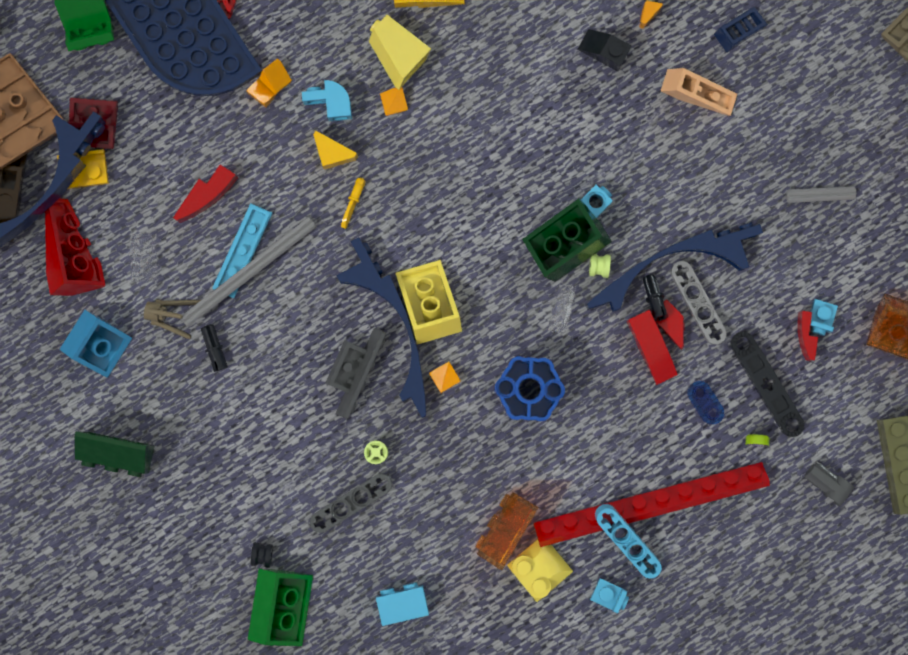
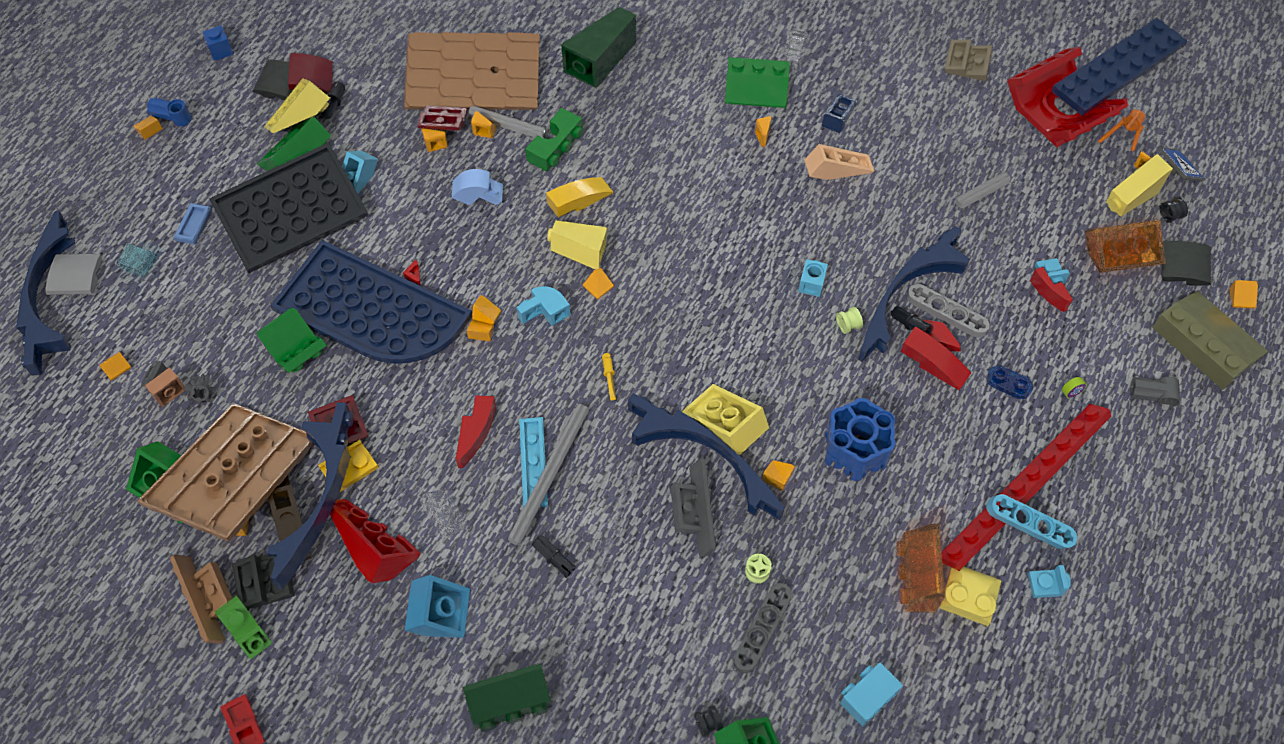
camera: 30 degrees left, 25 degrees down
dark tan plant [144,299,201,339] -> none
yellow slope [313,131,358,170] -> none
dark green slope [522,198,612,282] -> none
clear slope [547,285,576,334] -> none
black slope [577,29,632,71] -> none
black piece [730,332,805,437] -> none

